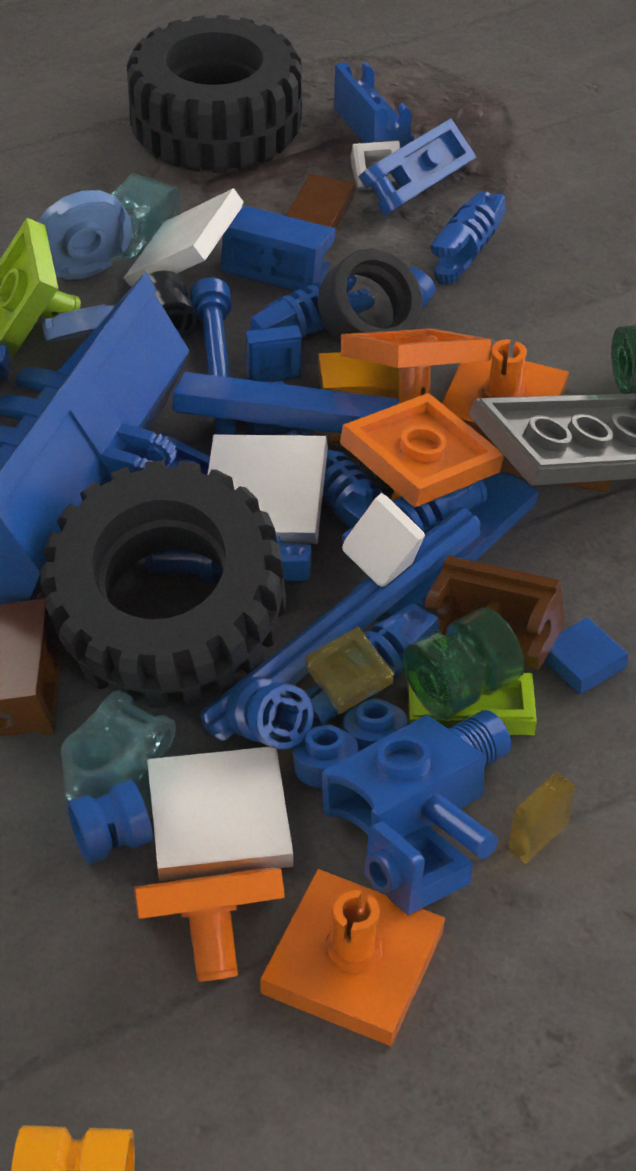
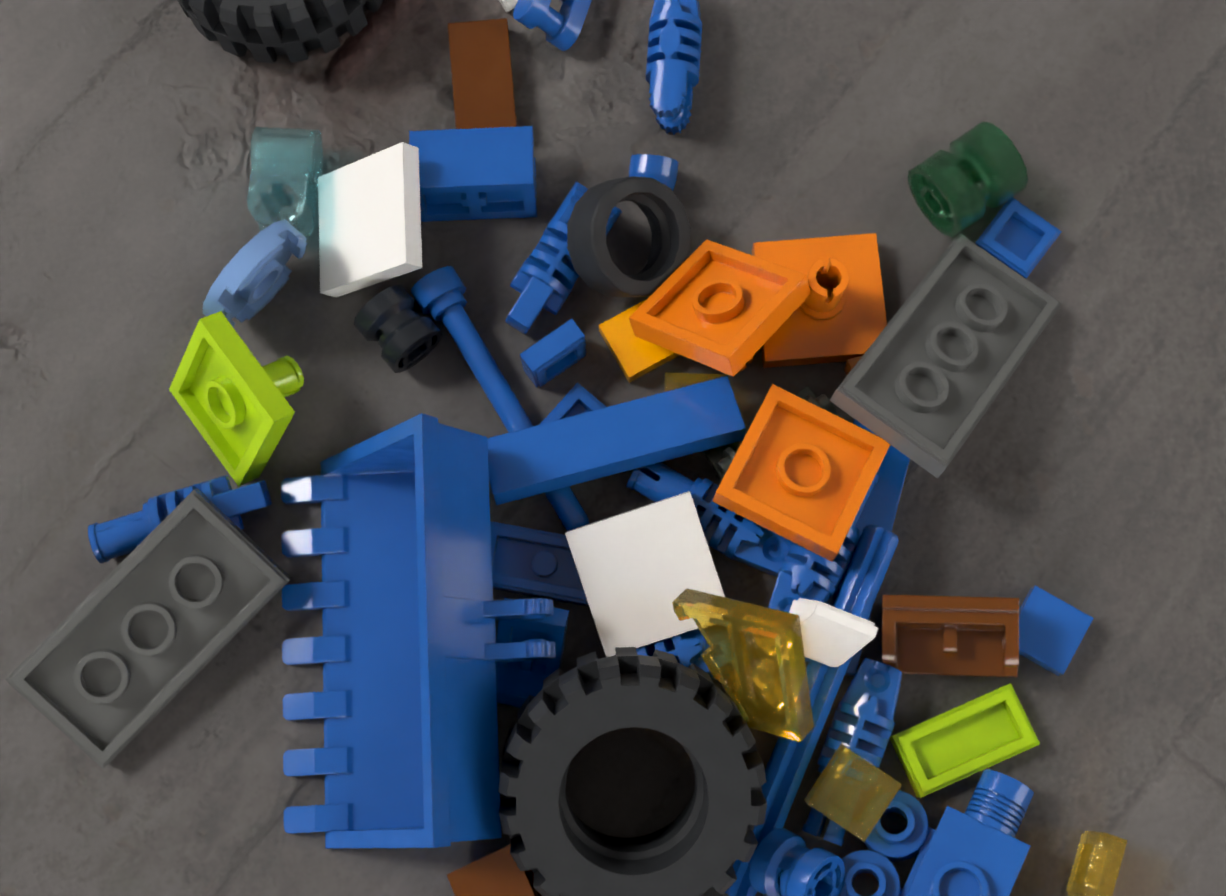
camera: 20 degrees left, 30 degrees up
medium blue tile [42,304,114,342] -> none
clear green wheel [403,607,525,719] -> none
none -> clear yellow wing [672,588,814,742]

